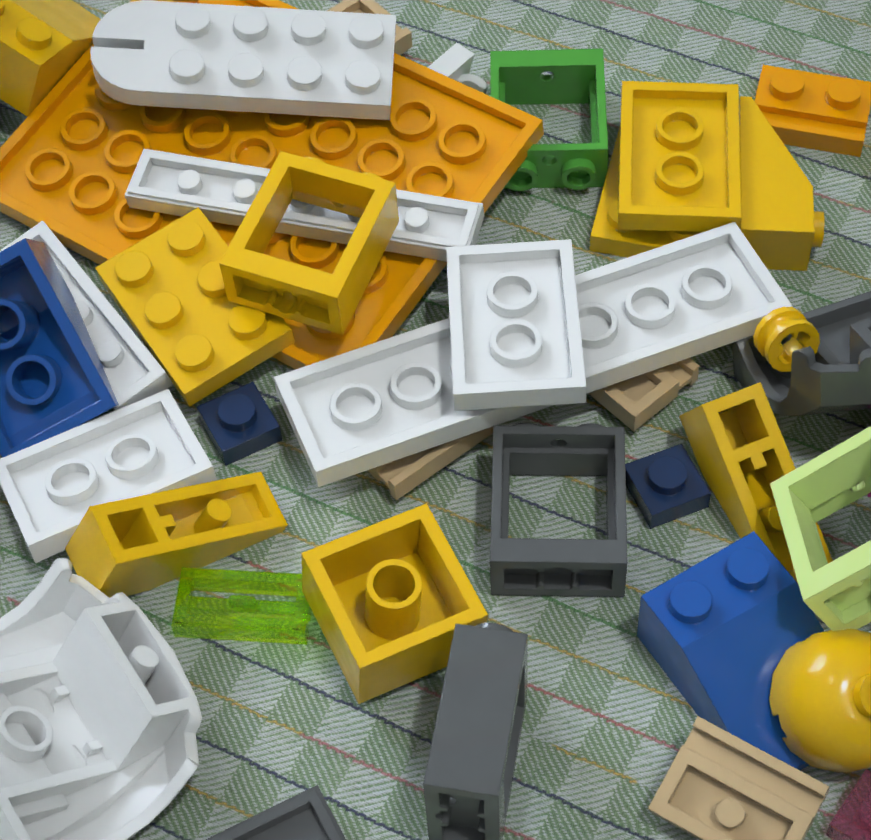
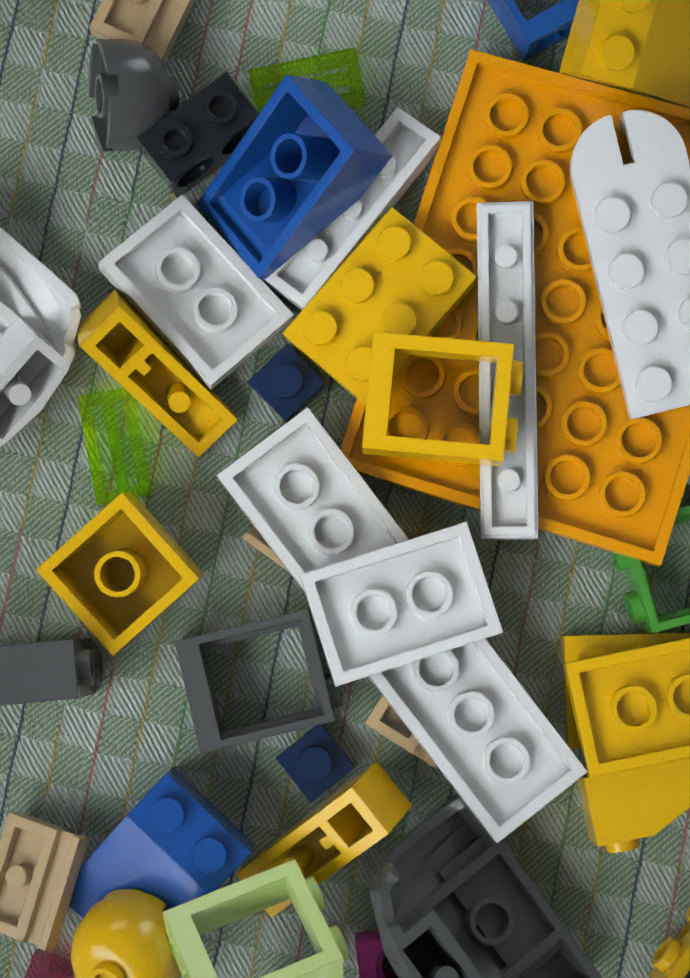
camera: 70 degrees right, 30 degrees up
yellow bush [753,307,820,372] -> none

